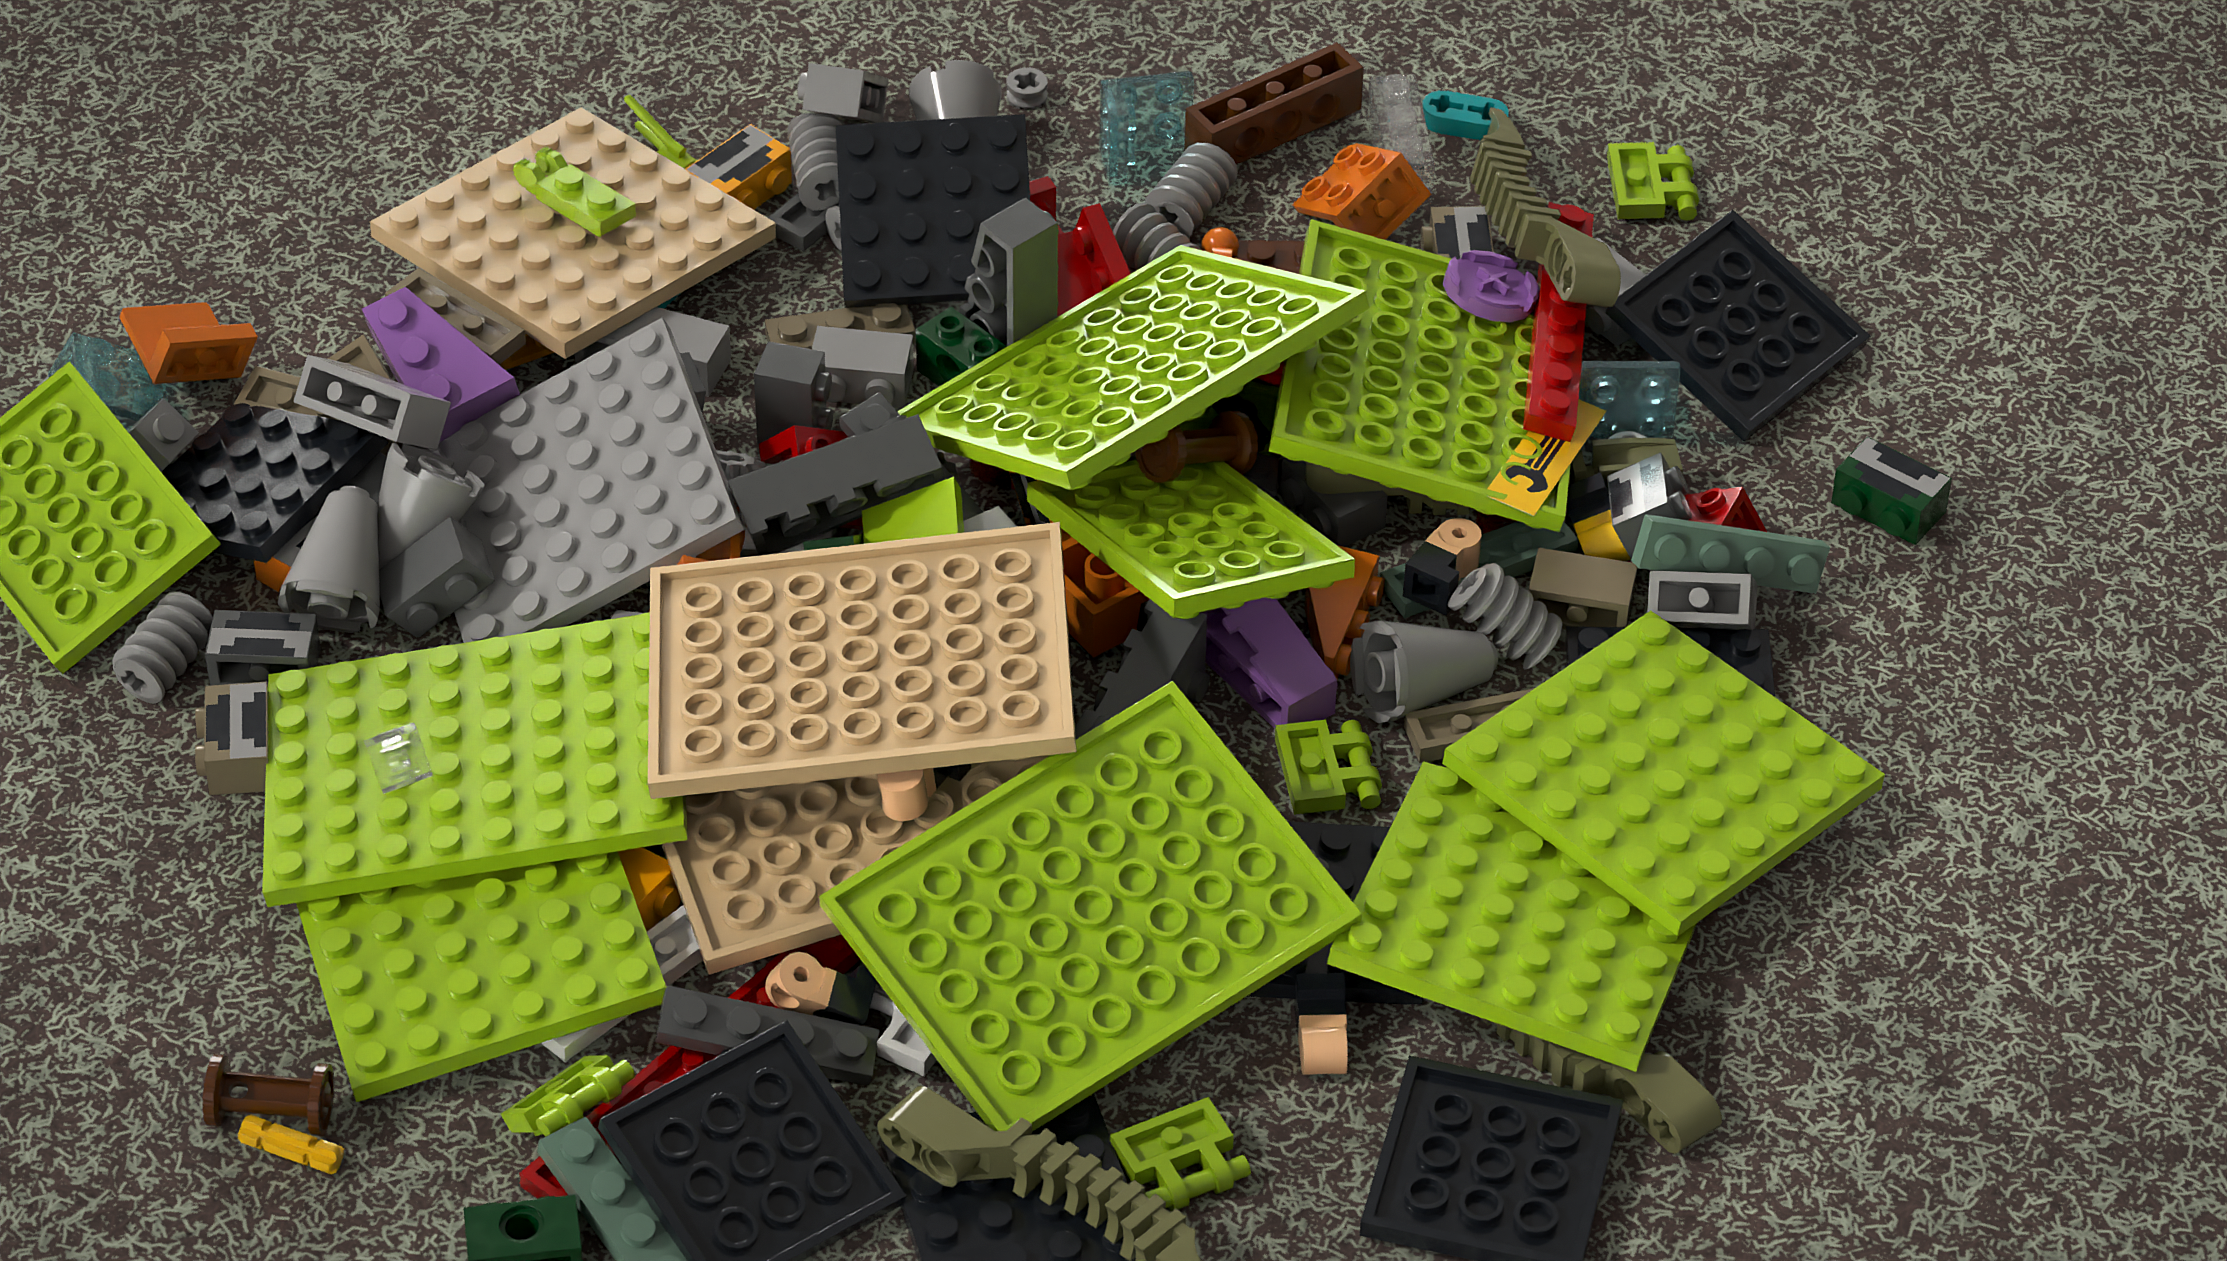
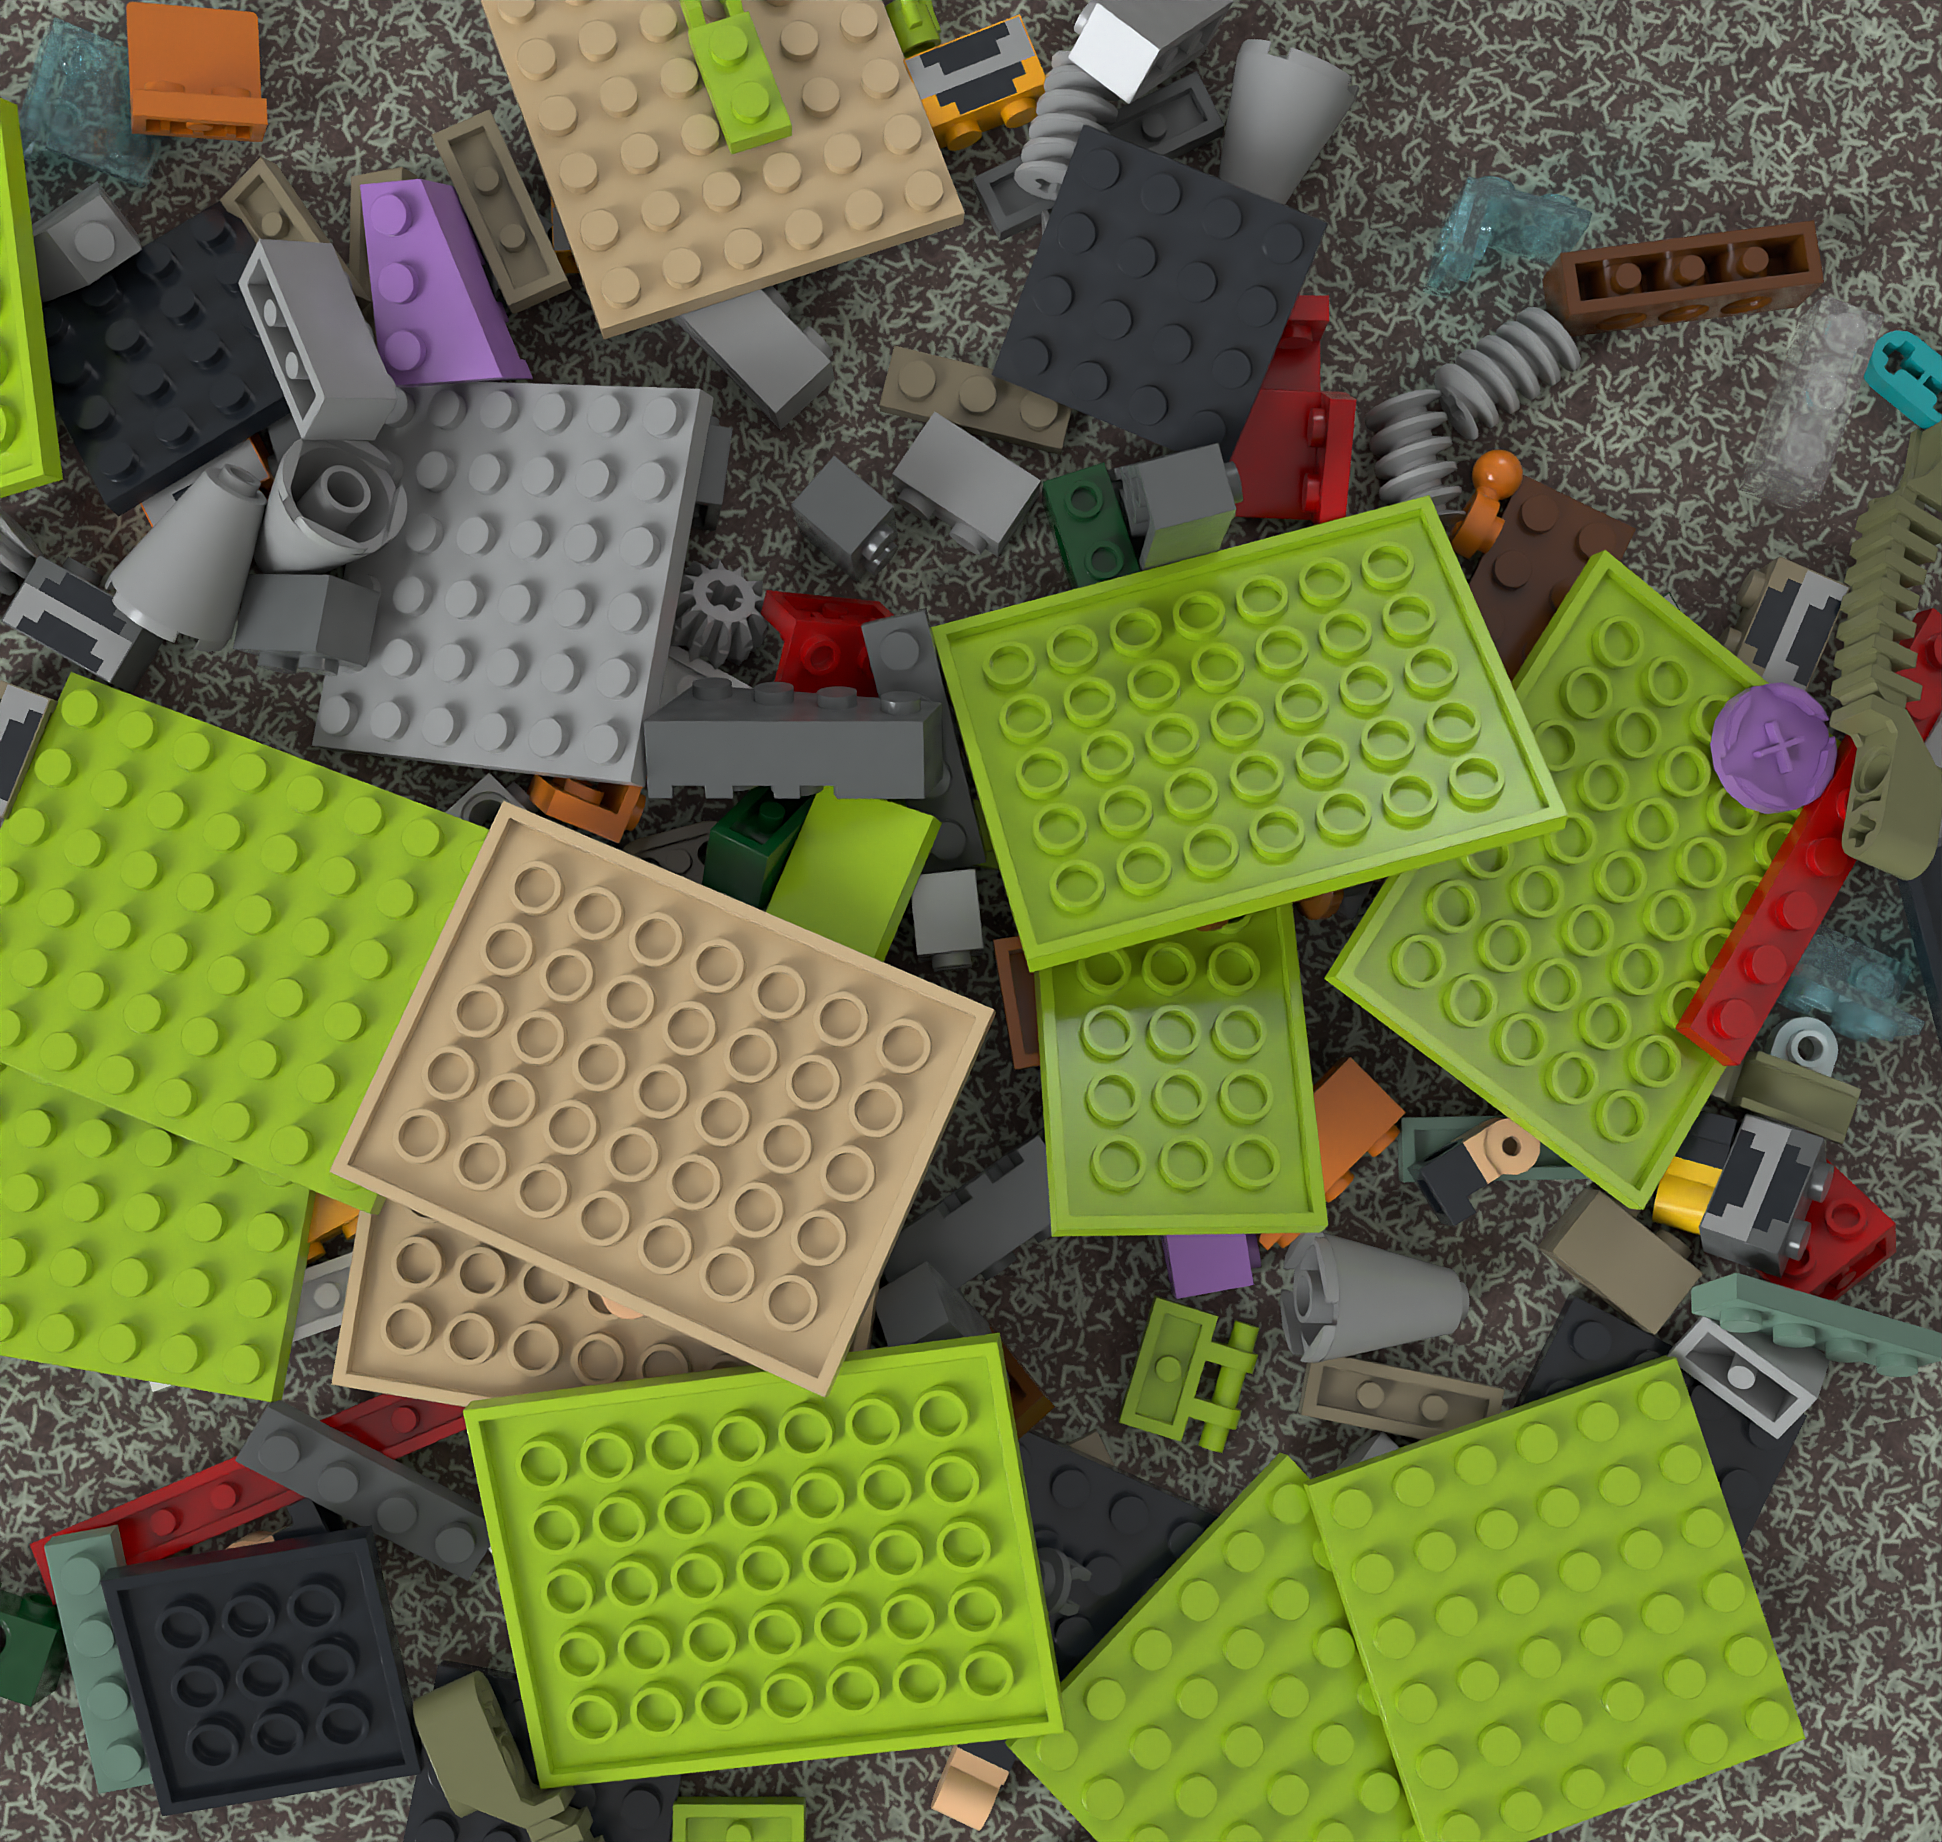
camera: 30 degrees right, 40 degrees up
clear tile [364,722,433,794] -> none
lime plate [501,1055,635,1136] -> none
leg [765,952,877,1025] -> none
light grey bush [1007,68,1047,110] -> none
orange bracket [1293,143,1431,240] -> none
light grey piece [1448,563,1562,670] -> none
yellow sticker [1487,399,1606,516] -> none

